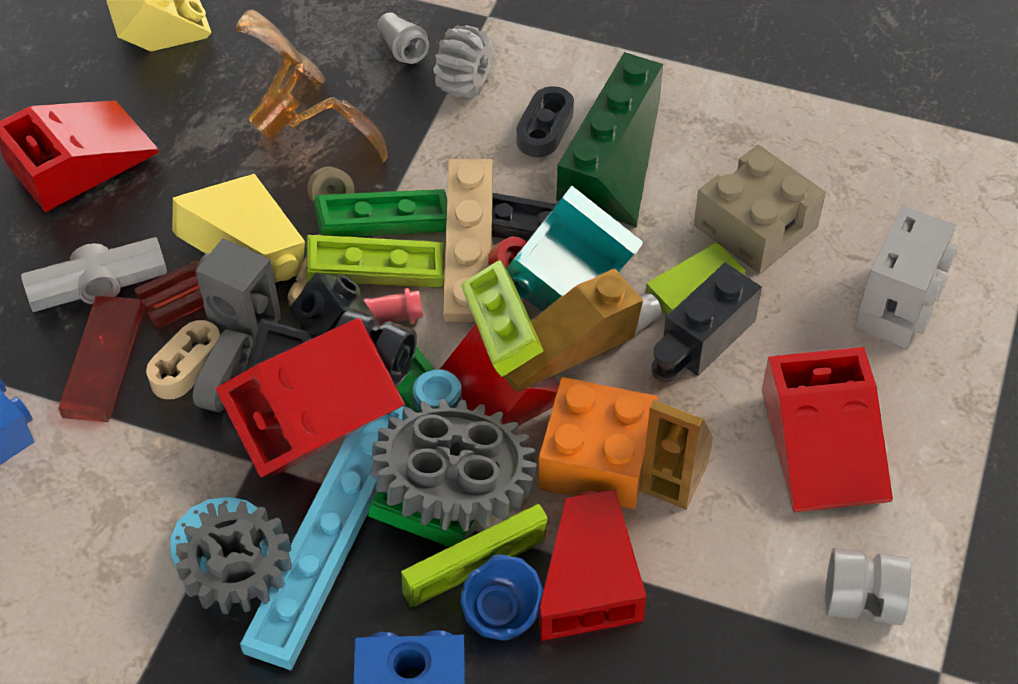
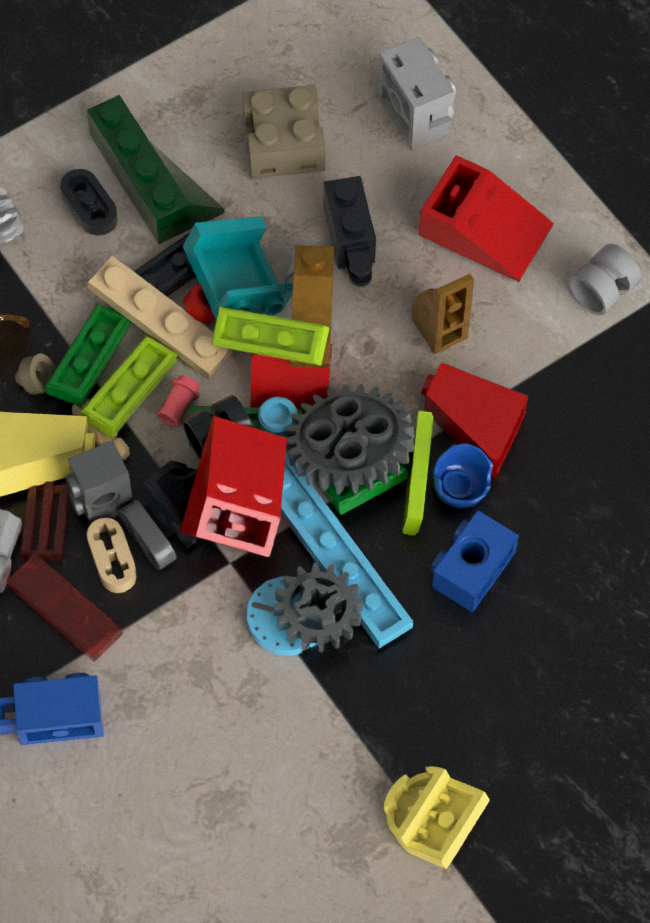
camera: 55 degrees left, 10 degrees up
black brick [290,272,374,339] -> none
orange brick [538,377,658,510] -> none
lime tile [645,242,746,315] -> none

